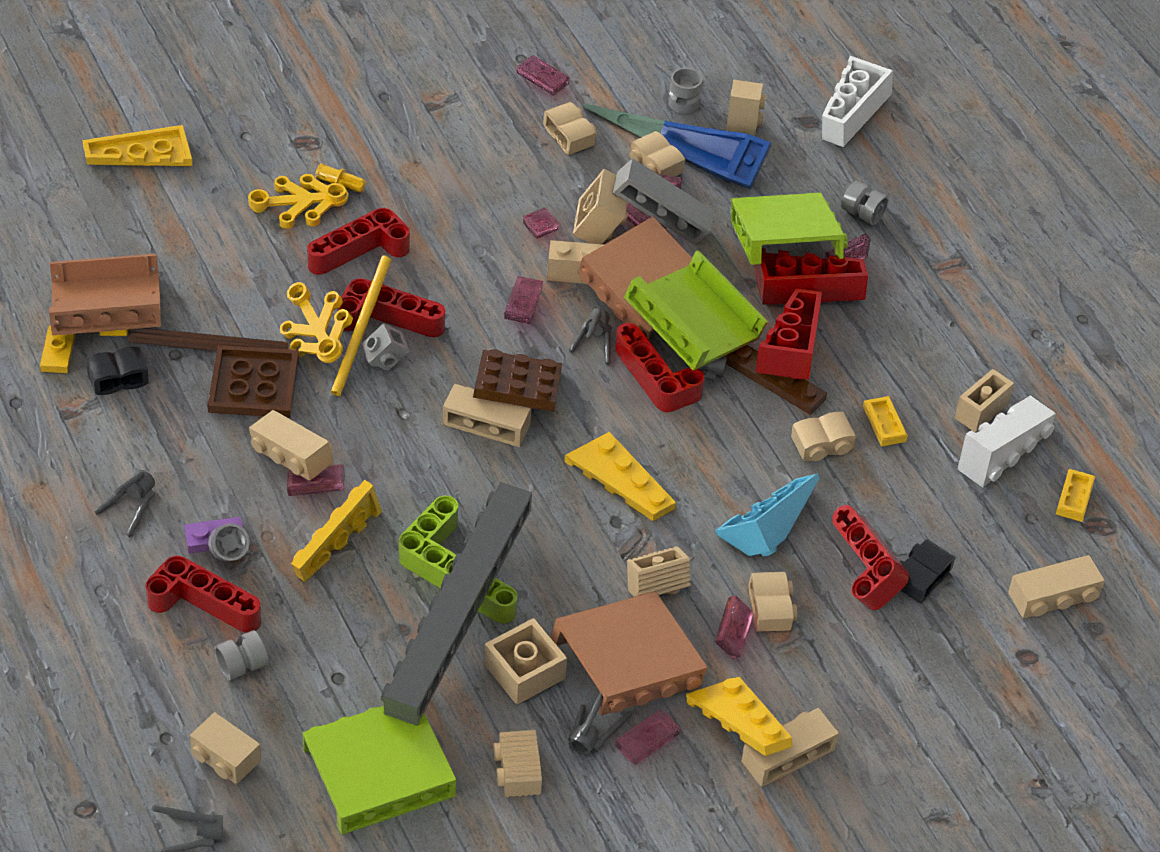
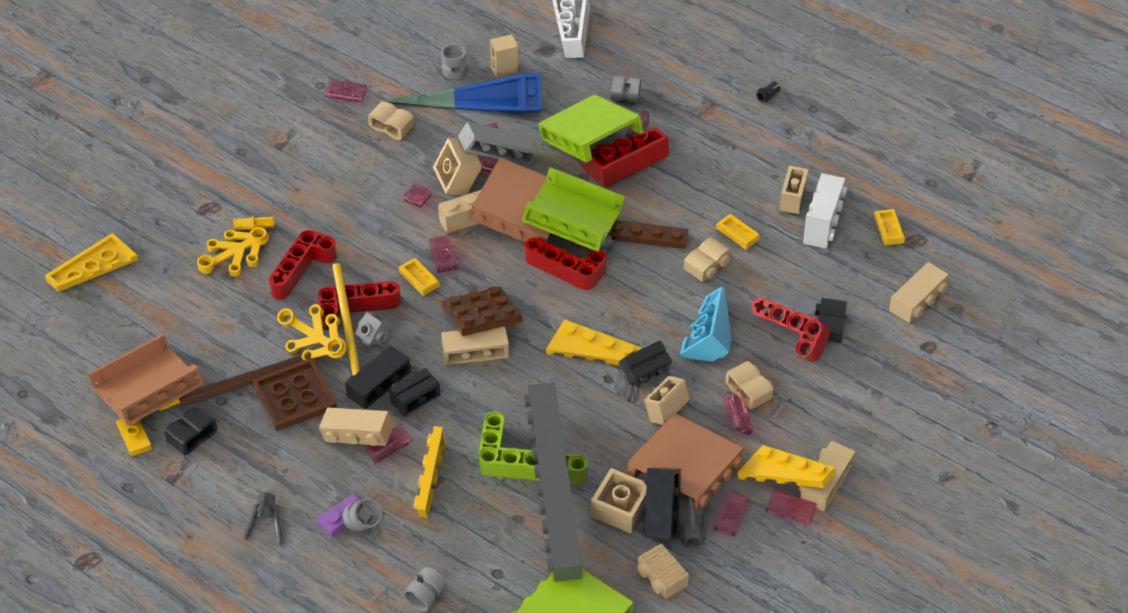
camera: 25 degrees left, 0 degrees up
red beam [145,556,261,633] -> none
dark grey plant [569,308,612,365] -> none
tan brick [630,131,685,180] -> none
red wedge [756,288,822,380] -> none
none -> black brick [345,345,411,410]
none -> black brick [389,368,440,416]
none -> yellow plate [398,258,440,296]
none -> black brick [619,340,672,385]
none -> black brick [643,467,681,539]
none -> black pin [756,81,780,102]
none -> clear pink plate [766,490,817,525]

